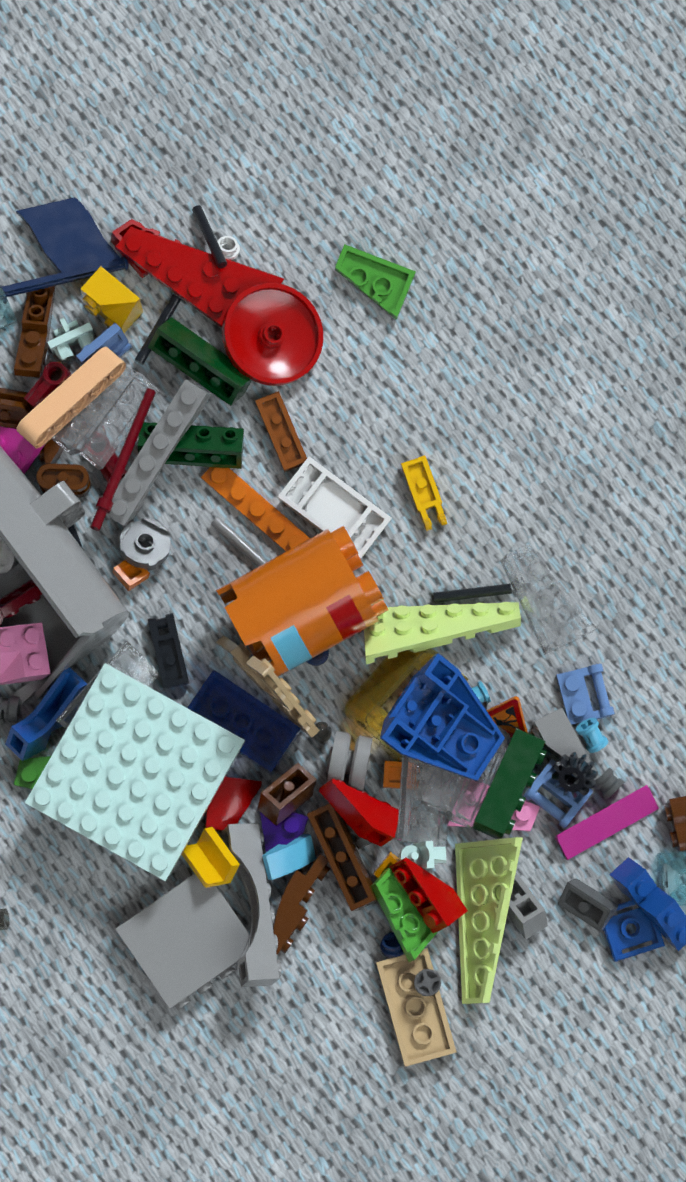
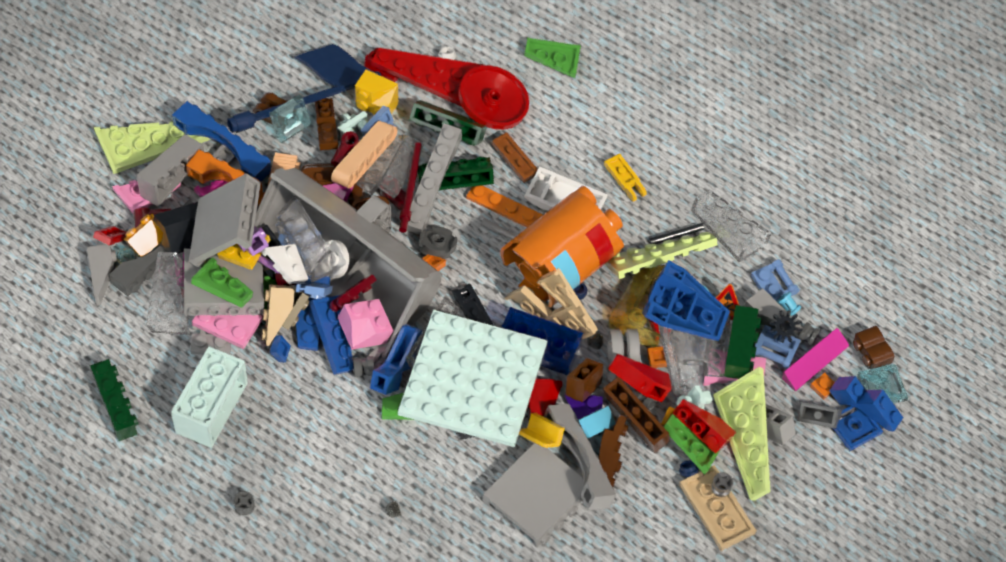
camera: 15 degrees left, 20 degrees down
black bar [135,294,181,365] -> none
black bar [192,205,227,269] -> none
none -> orange plate [810,373,835,400]

